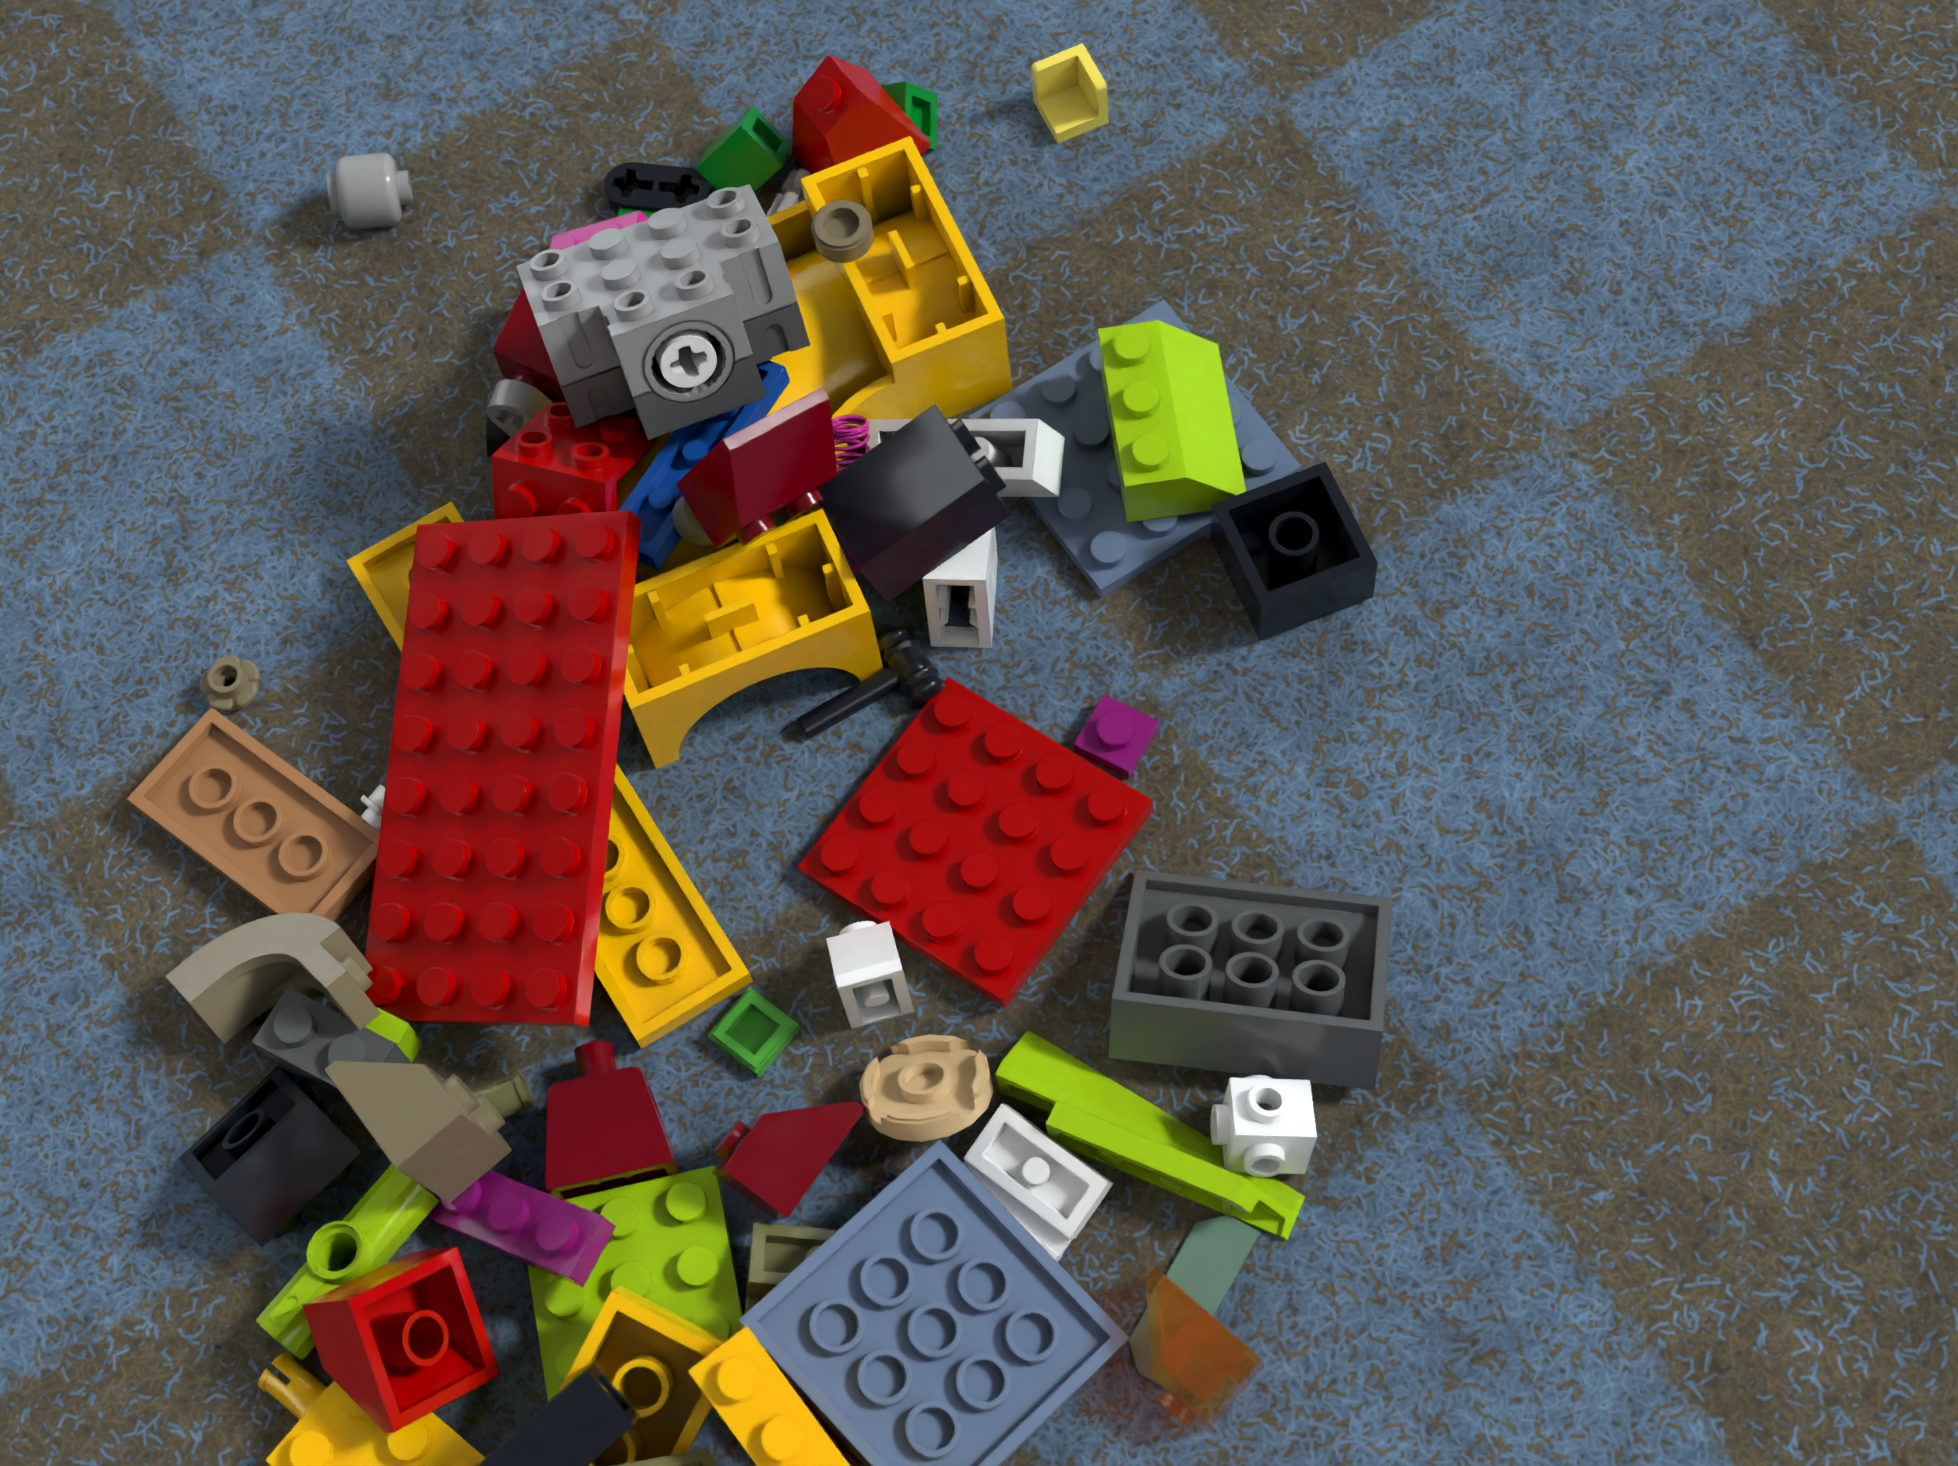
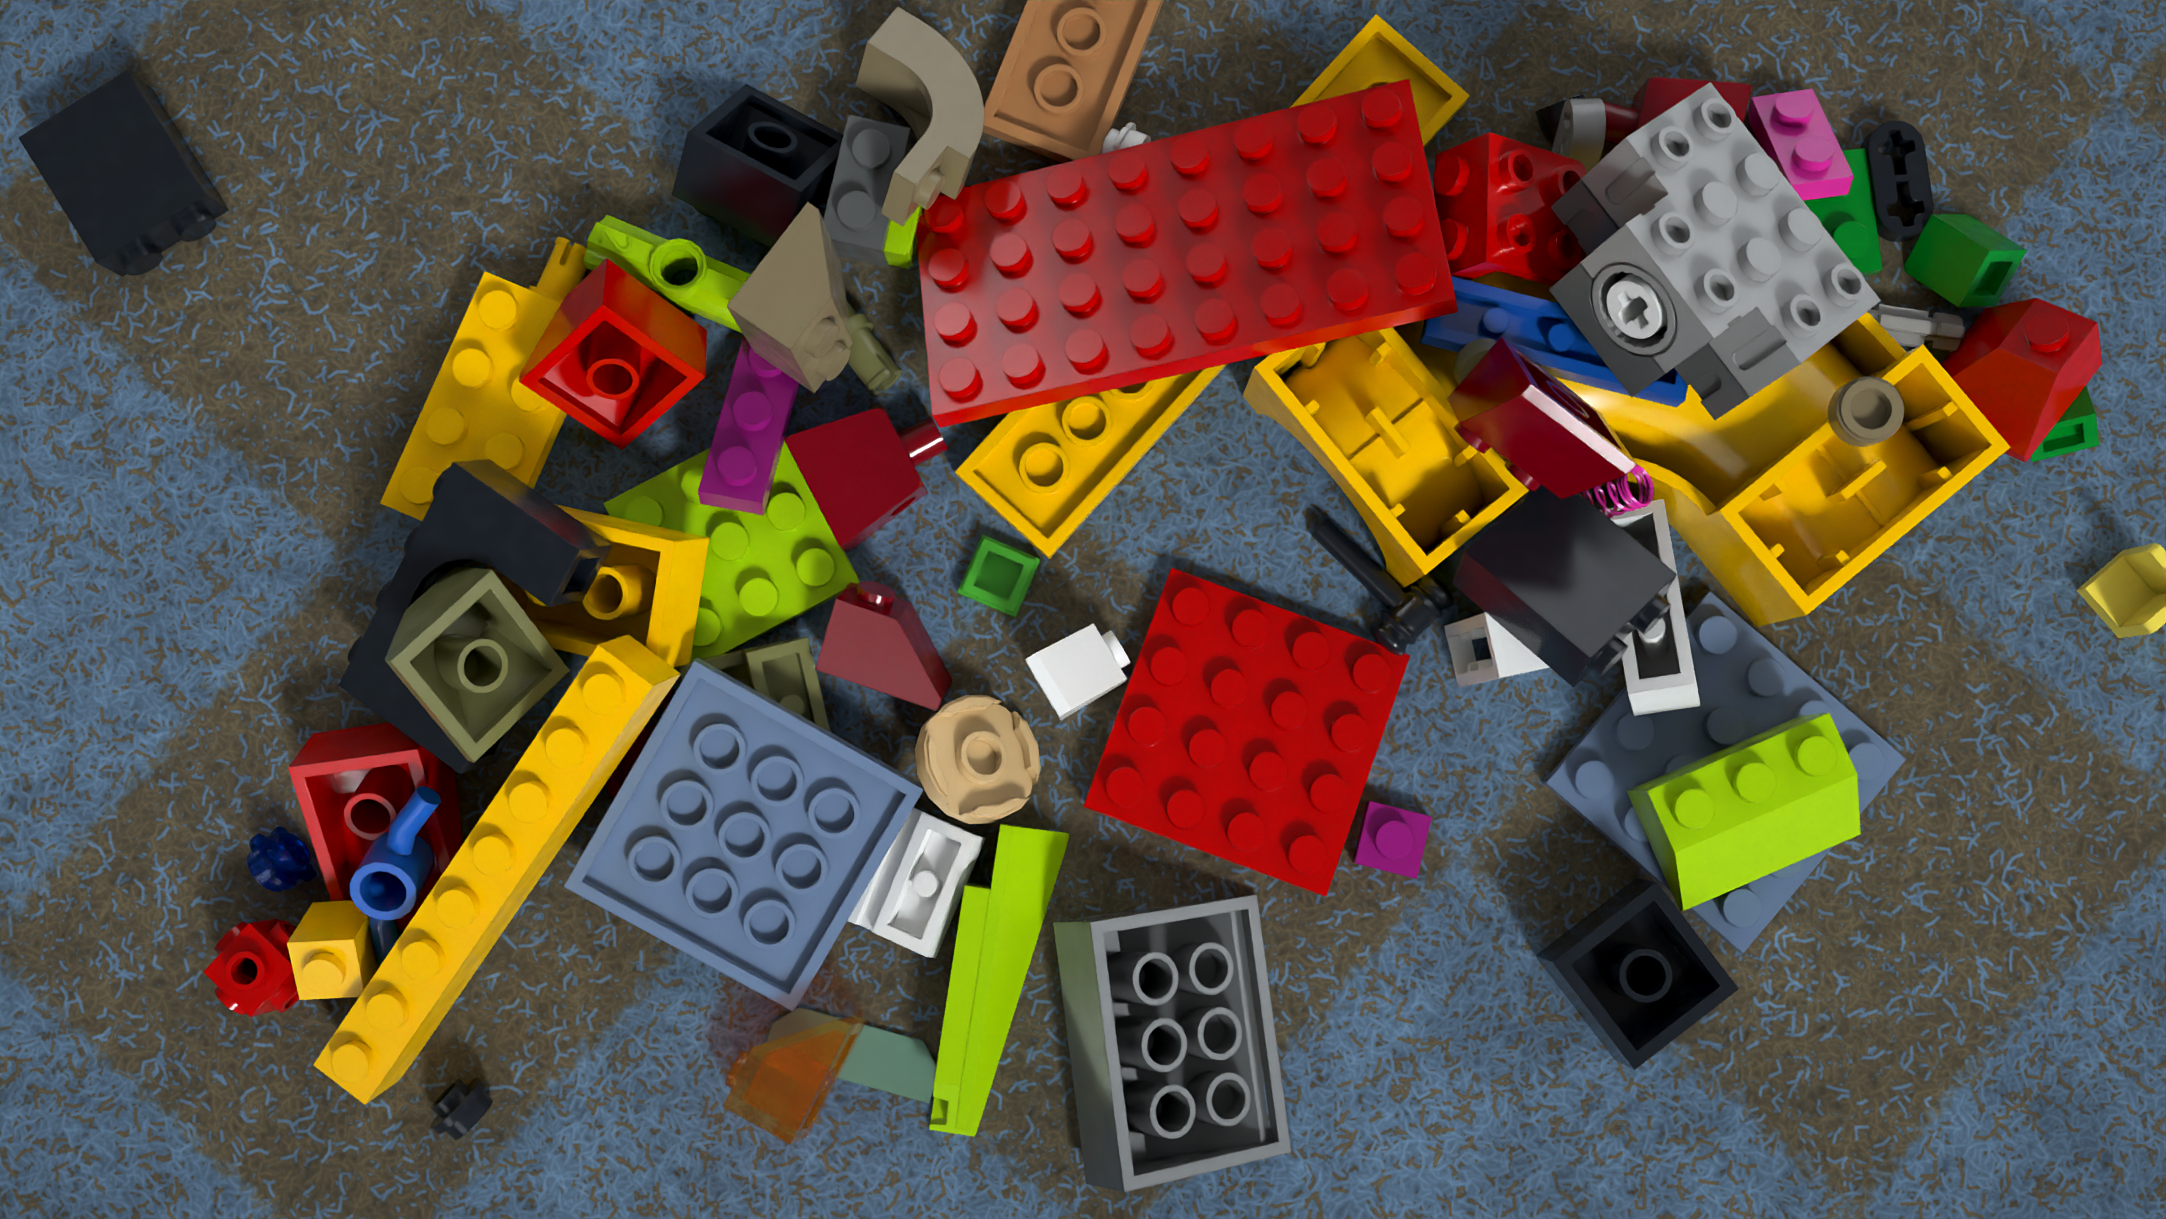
camera: 65 degrees right, 20 degrees up
white brick [1210,1075,1317,1177] -> none

